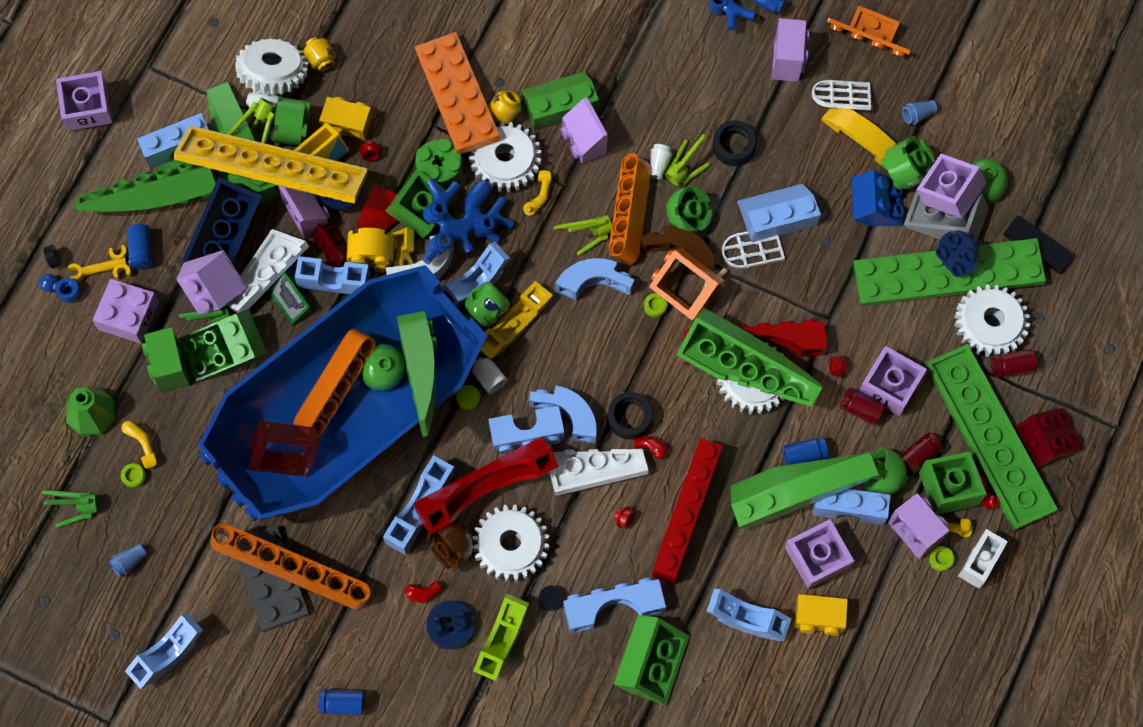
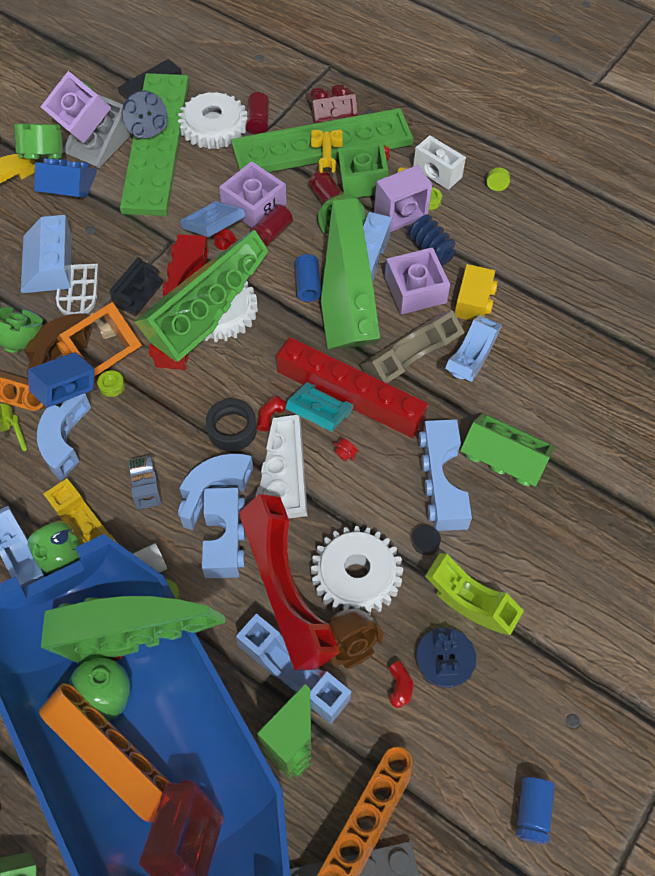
camera: 80 degrees left, 10 degrees down
none -> blue brick [28,352,94,408]
none -> black hinge [109,257,164,317]
none -> sand blue leg [129,455,162,510]
none -> medium blue plate [180,201,245,237]
none -> bright green slope [257,684,311,780]
none -> teal plate [286,382,353,432]
none -> yellow bar [311,130,343,173]
none -> dark tan arch [360,310,465,383]
none -> dark blue piece [408,214,456,266]
none -> lime tile [487,168,510,191]

